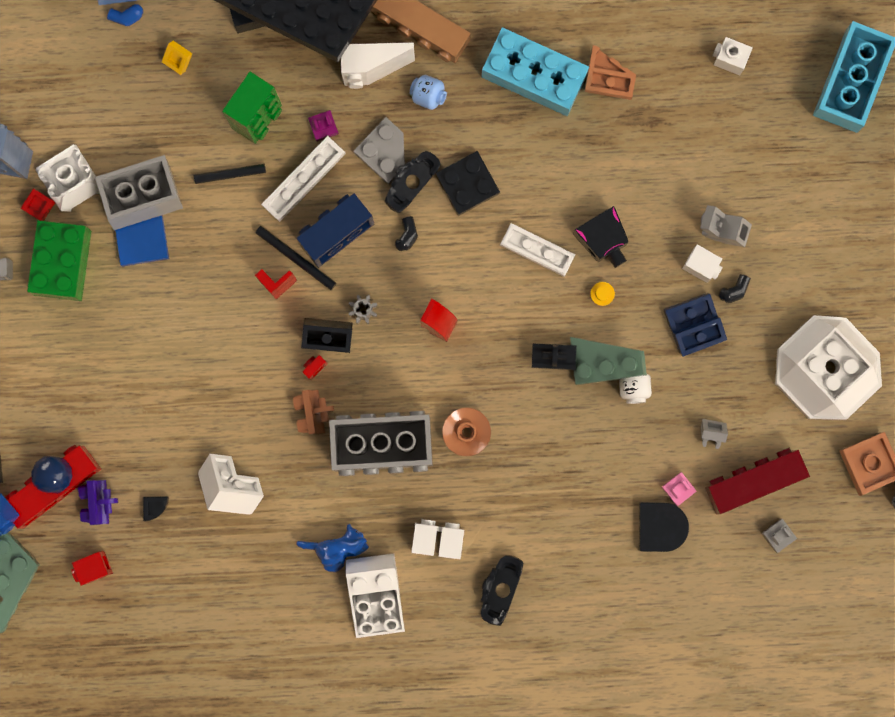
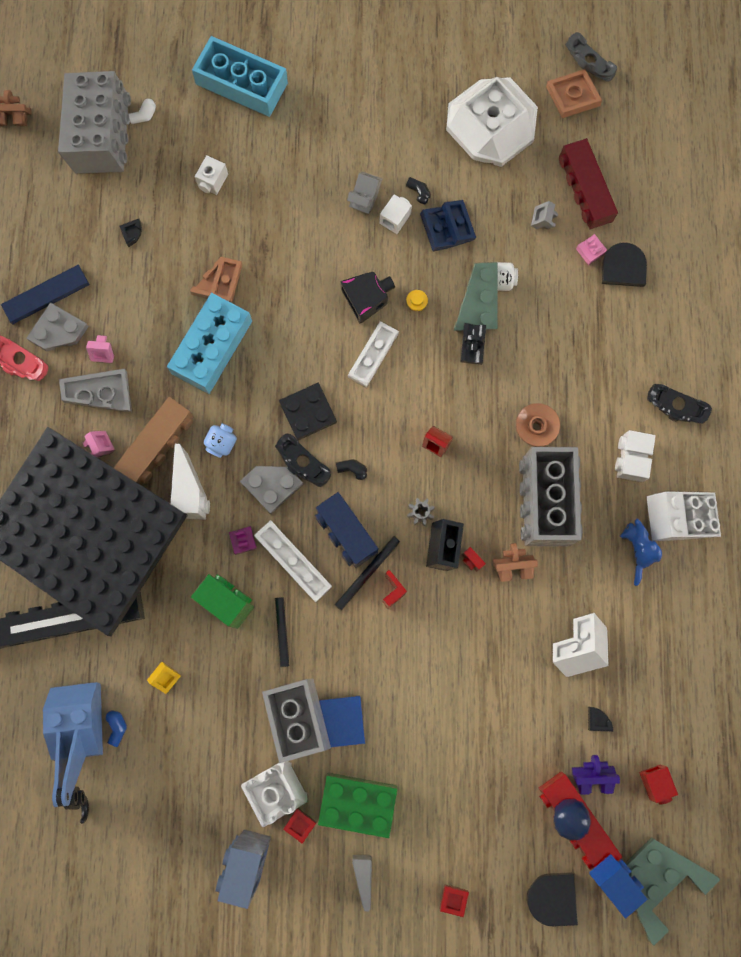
camera: 90 degrees left, 5 degrees down
light grey tile [762,519,797,553] -> none

